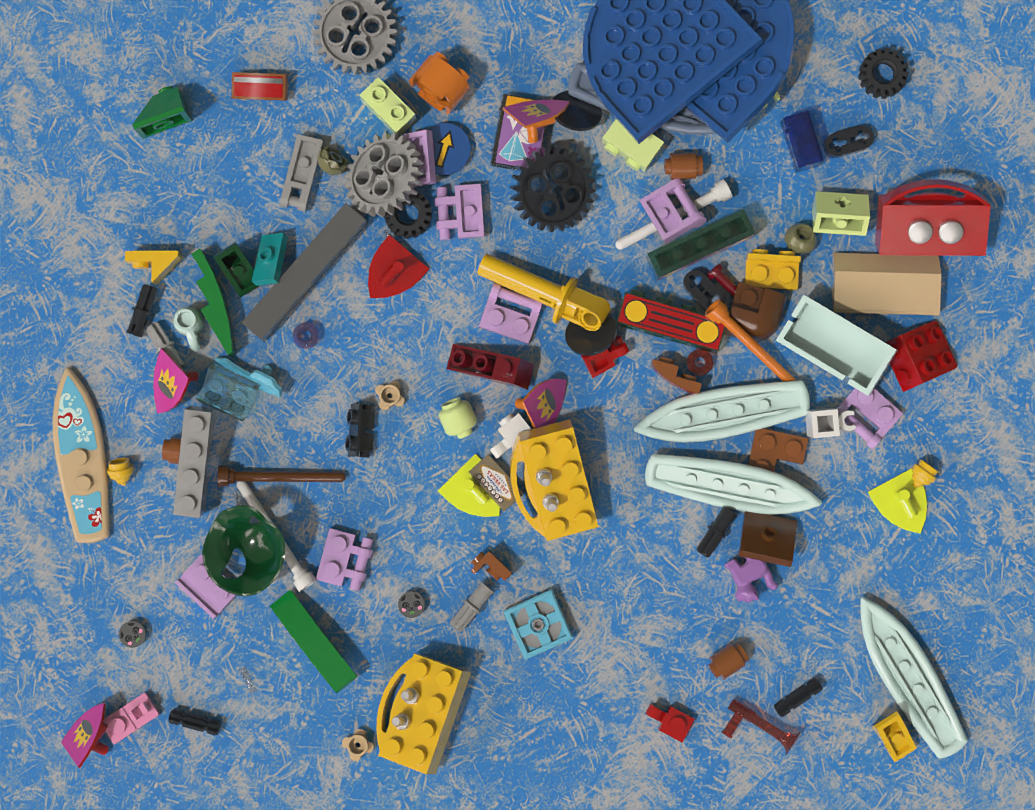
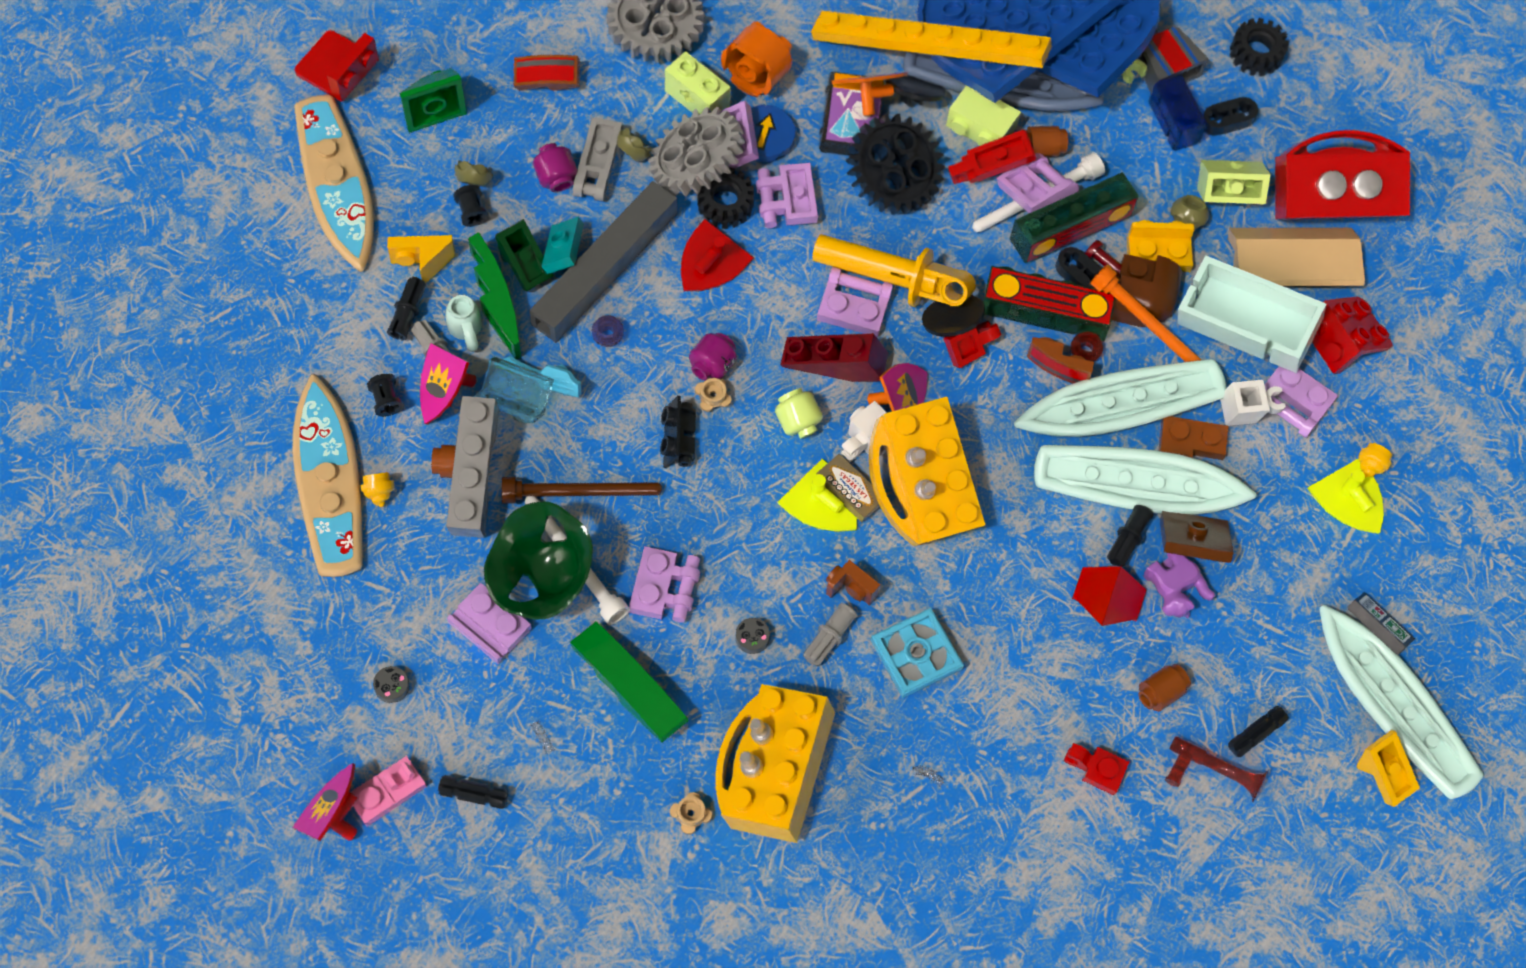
camera: 10 degrees left, 20 degrees down
none -> red bracket [294,30,379,102]
none -> piece [294,95,374,272]
none -> black bush [367,374,404,417]
none -> black bush [453,185,489,227]
none -> olive plate [454,160,493,187]
none -> magenta head [533,143,577,192]
none -> magenta head [689,333,737,381]
none -> yellow plate [811,11,1052,68]
none -> clear leg [912,765,945,787]
none -> red hinge [948,129,1037,184]
none -> red slope [1072,566,1146,626]
none -> torso [1137,27,1208,97]
none -> tile [1347,592,1415,655]

